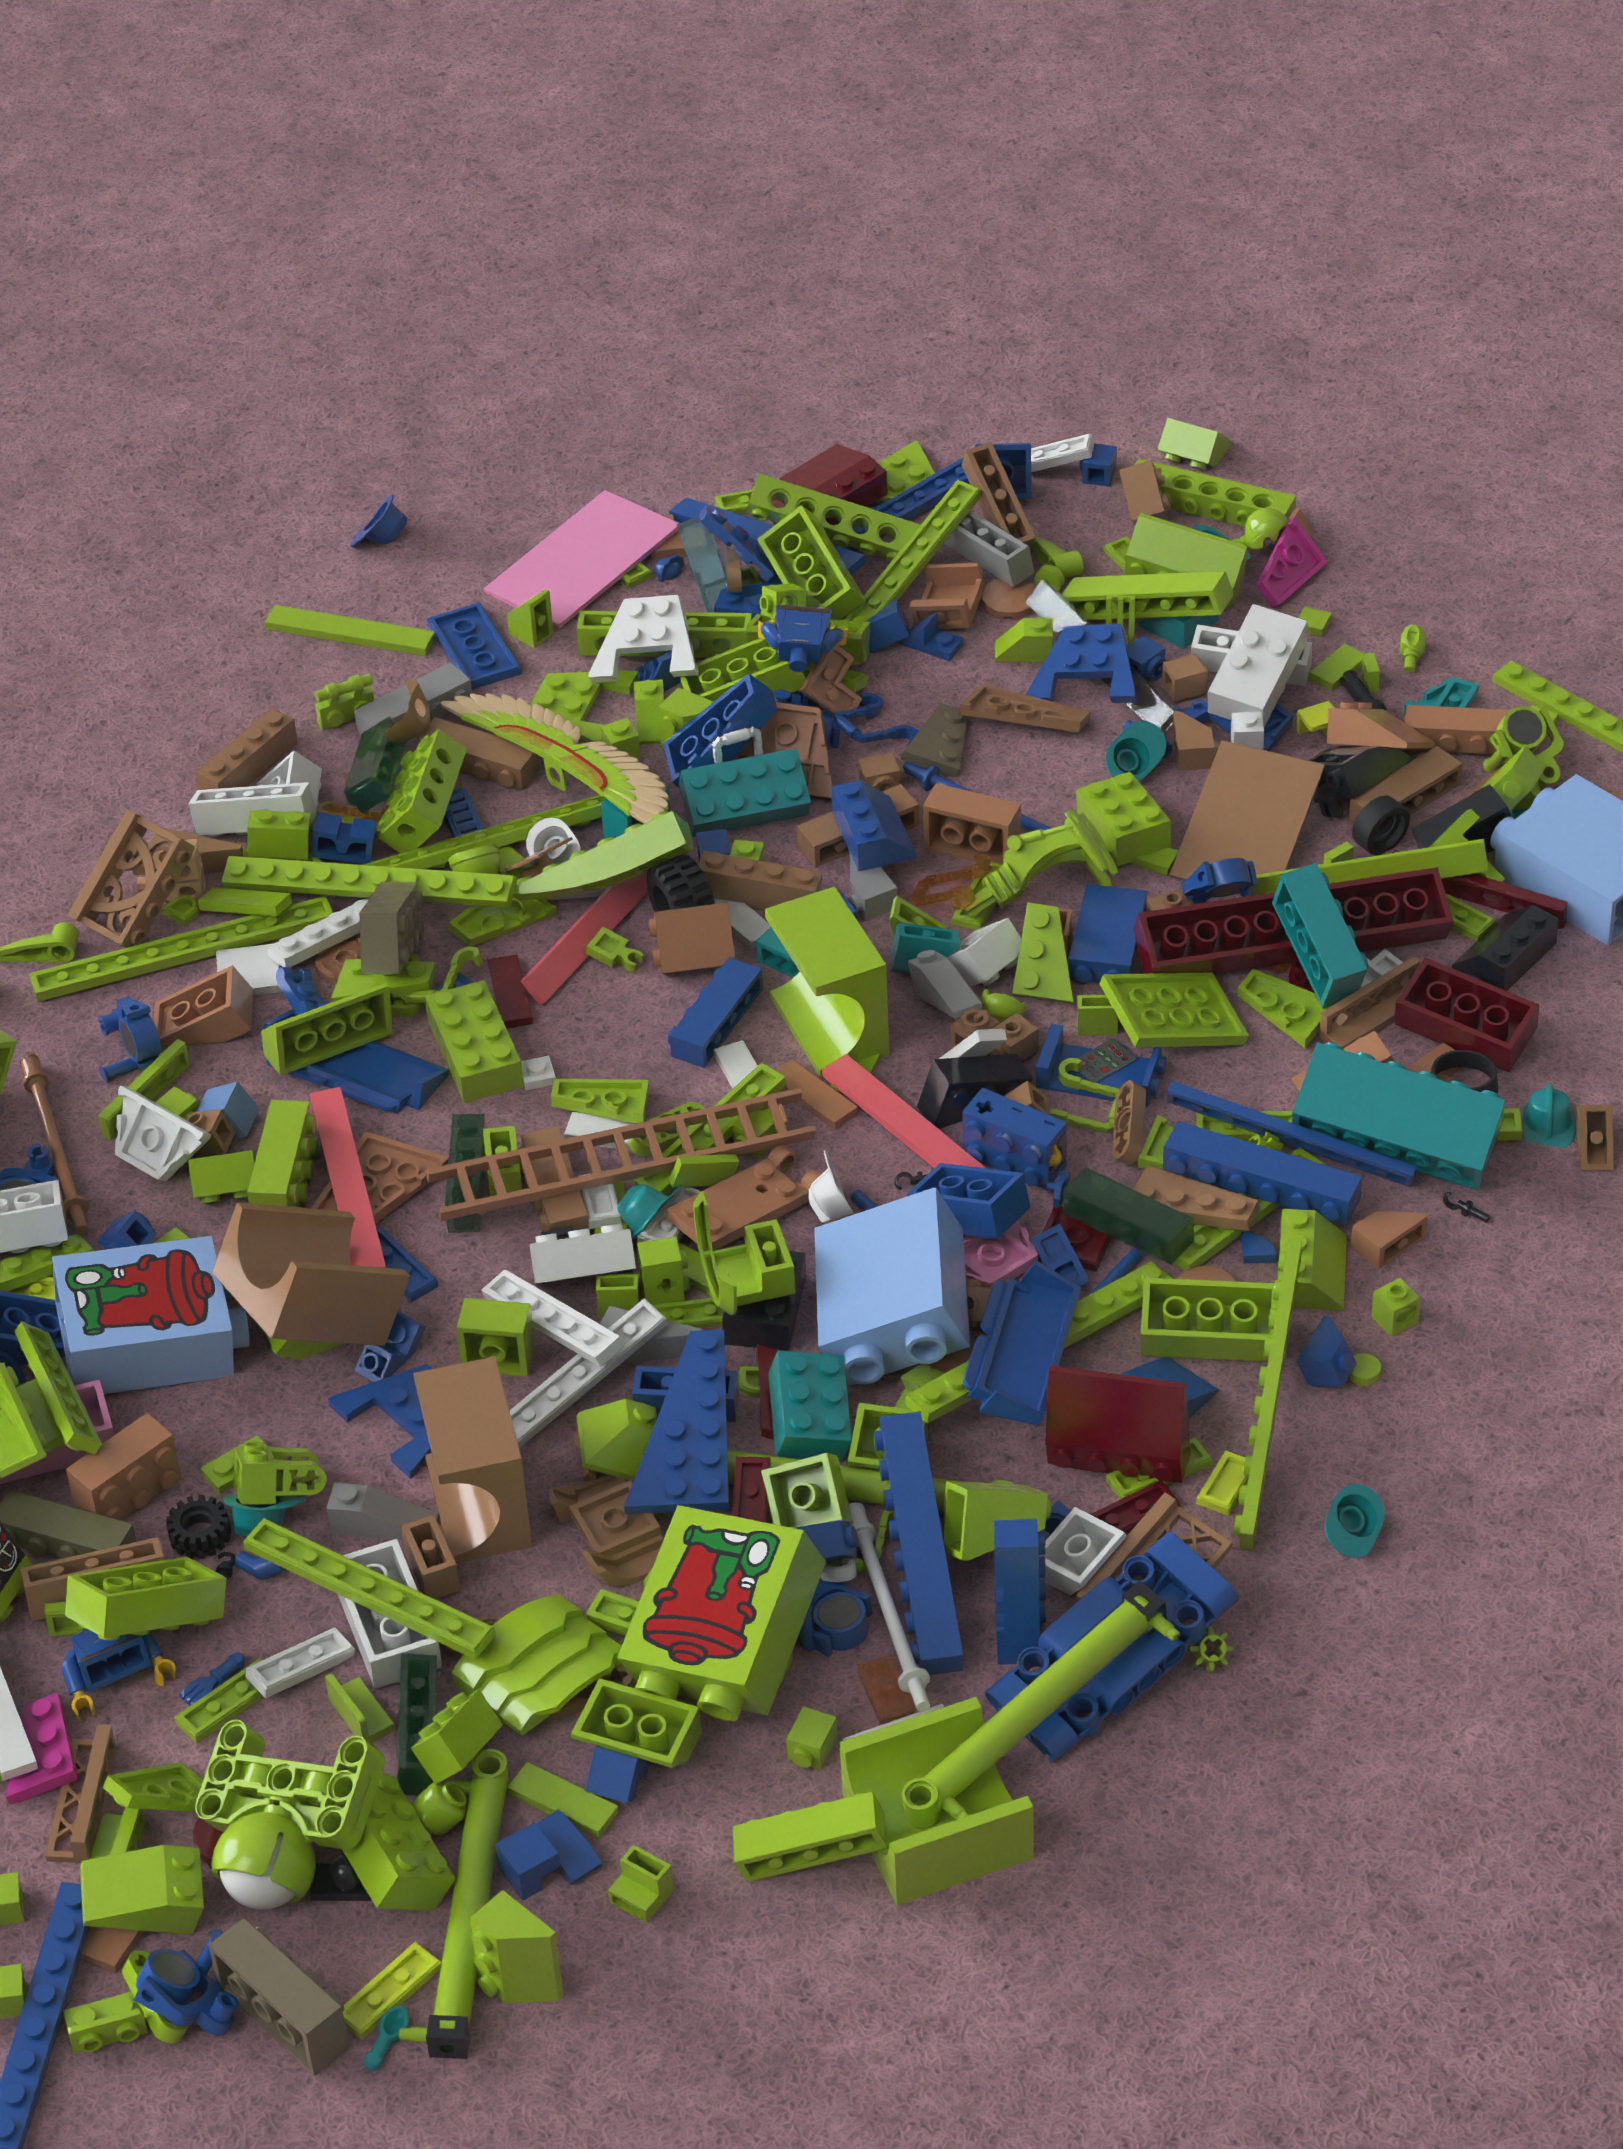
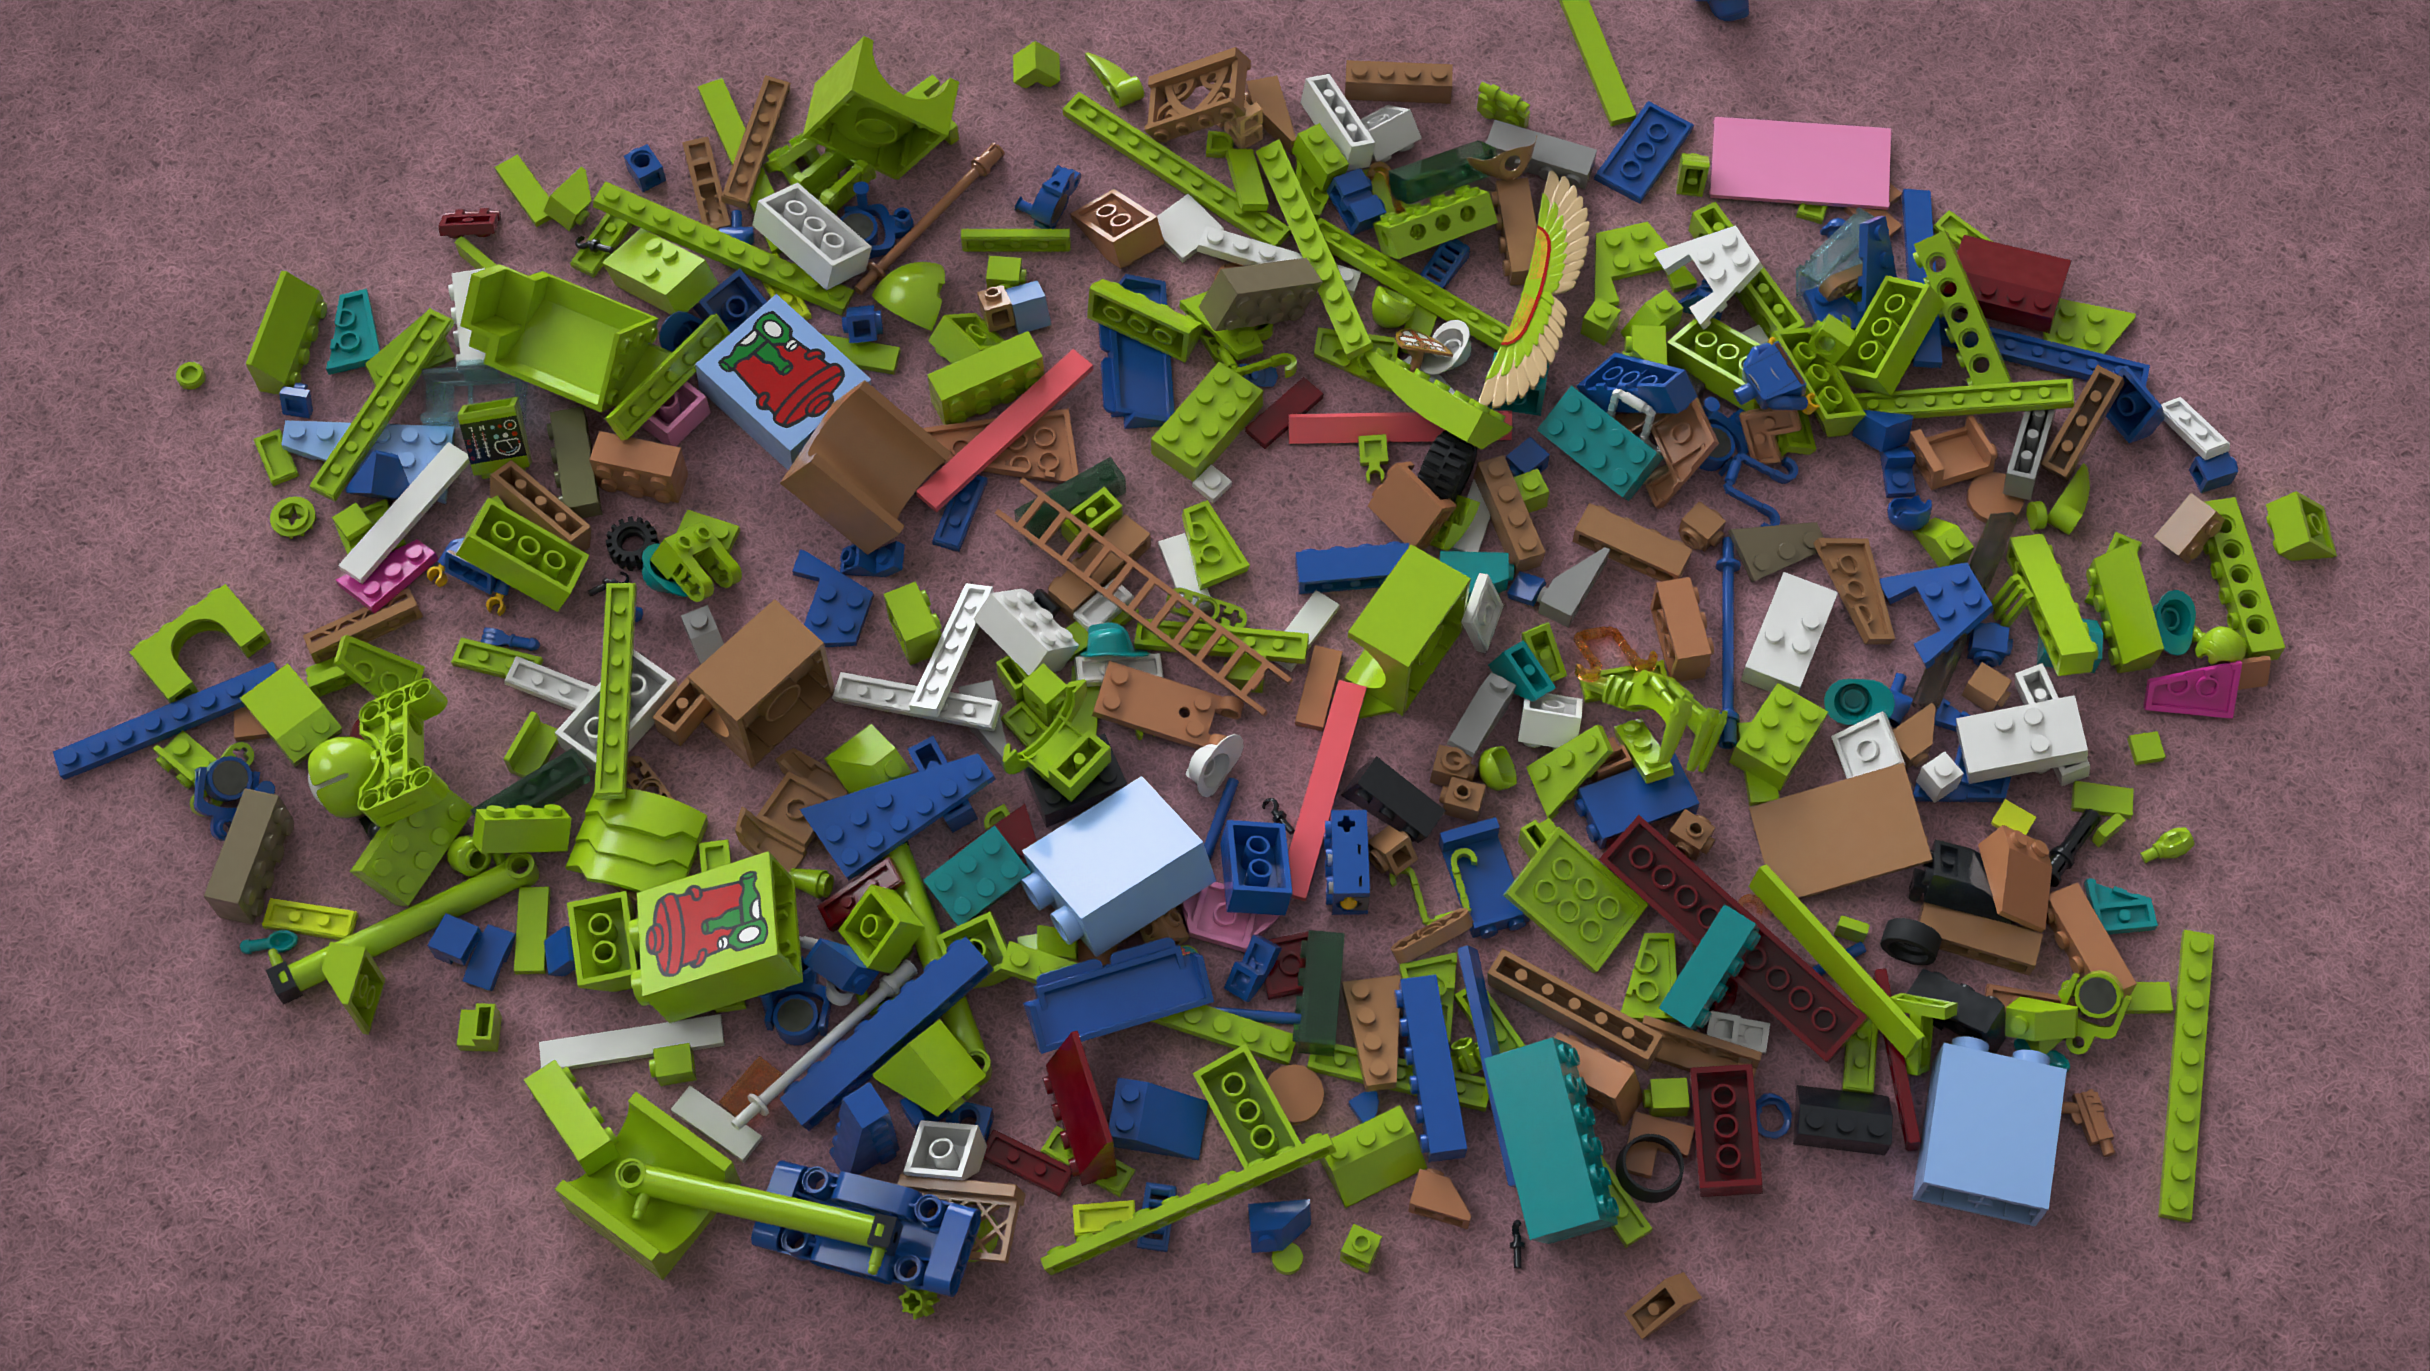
camera: 55 degrees right, 20 degrees up
white wing [115,1085,212,1181] -> none
blue plate [276,967,329,1015] -> none
lime tile [668,1154,740,1187] -> none
blue slope [831,780,917,871] -> none
white tile [939,1029,1007,1059] -> none
blue piece [1047,1171,1077,1209] -> none
dark grey sticker [1078,1038,1137,1083] -> none
blue piece [1181,858,1258,904] -> none
teal piece [1324,1484,1385,1558] -> none
teal piece [1522,1083,1575,1148] -> none
none -> white tile [539,1014,725,1070]
none -> lime brick [871,262,945,331]
none -> blue slope [1137,1182,1177,1252]
none -> lime slope [1430,495,1480,551]
none -> medium nougat brick [1487,948,1663,1071]
none -> lime plate [1614,718,1674,784]
none -> lime brick [1642,1078,1690,1117]
none -> white brick [1741,572,1838,694]
none -> white tile [1831,711,1906,779]
none -> blue hair [1887,495,1932,531]

